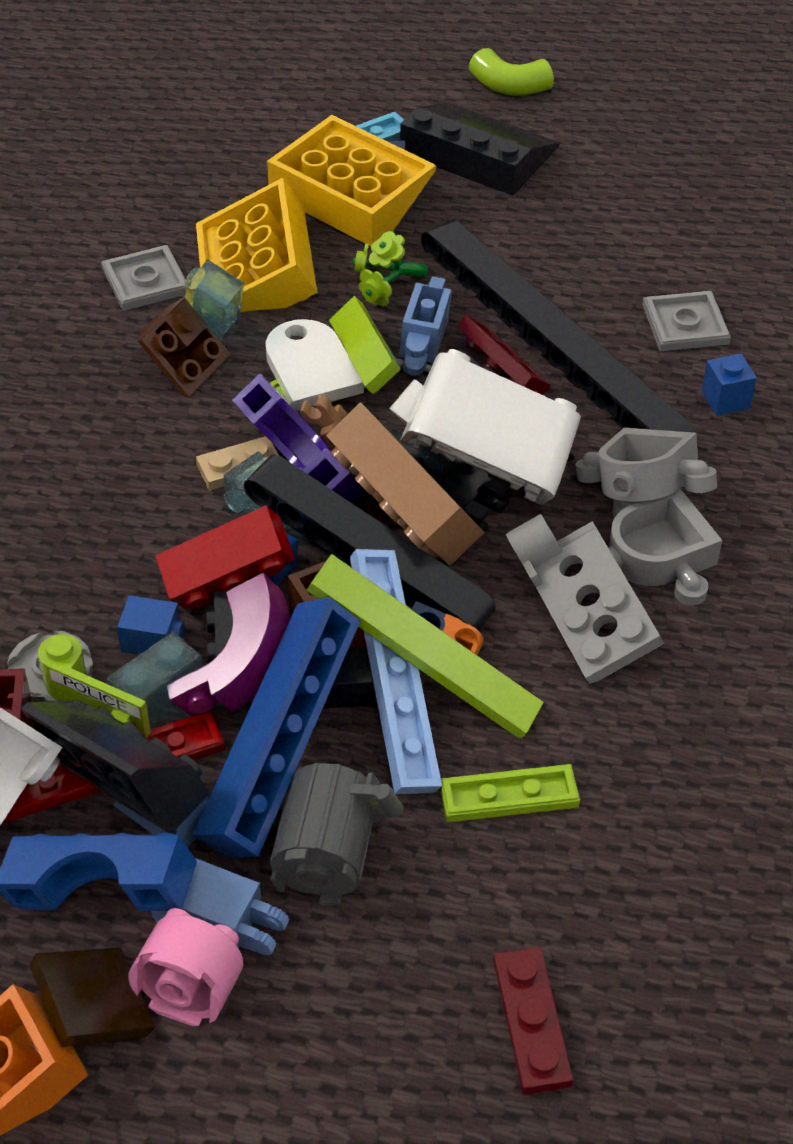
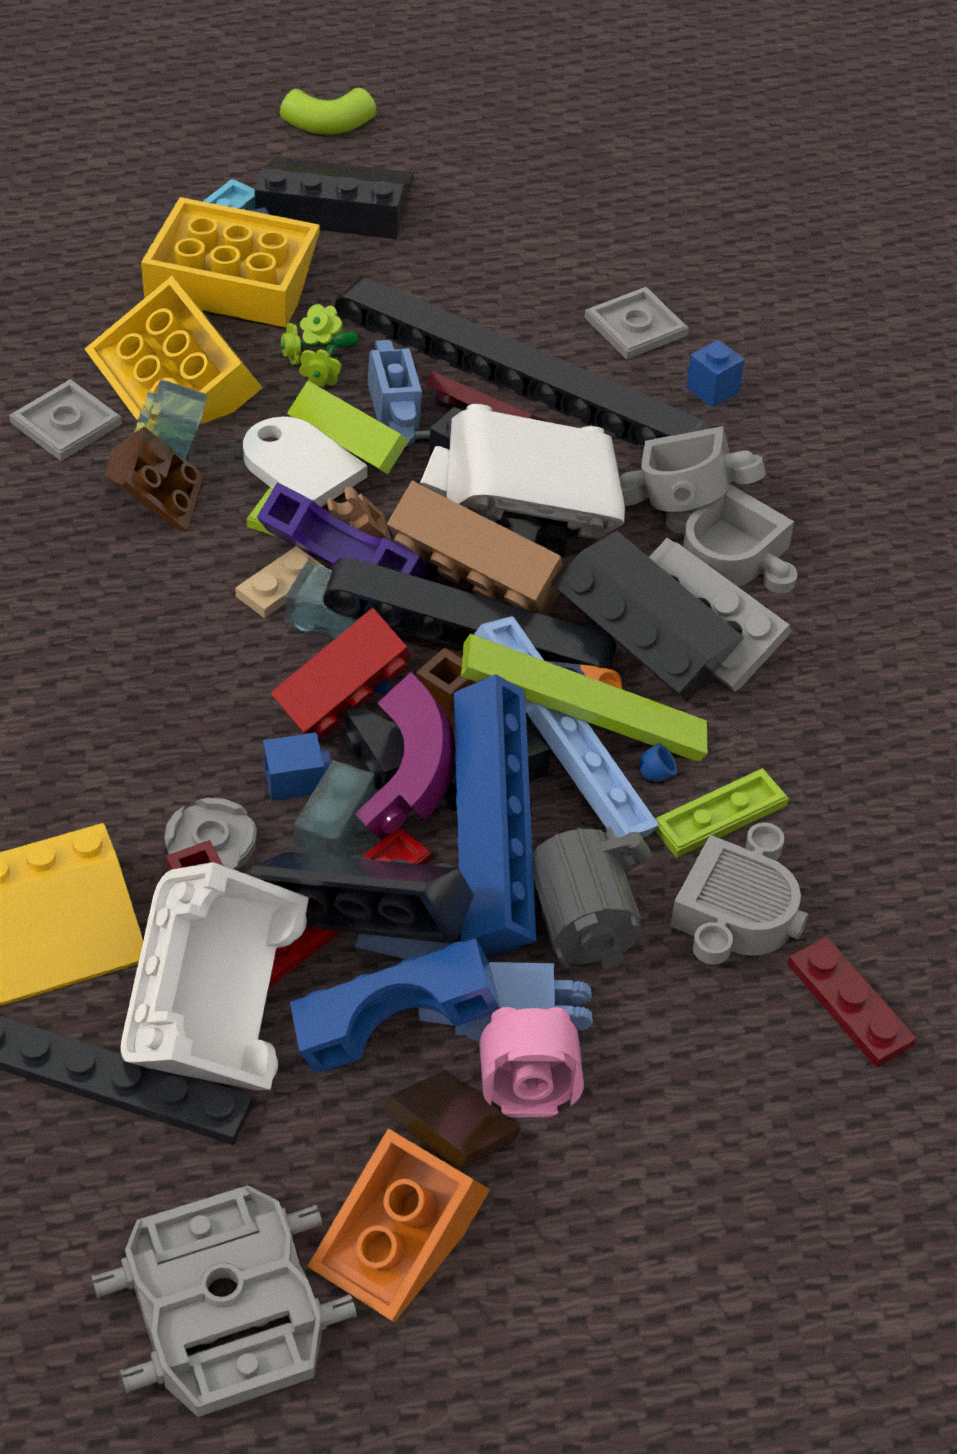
camera: 25 degrees left, 0 degrees up
lime door [38,634,151,739] -> none
none -> black slope [552,531,744,702]
none -> blue hinge [639,743,677,783]
none -> light grey piece [670,823,809,965]

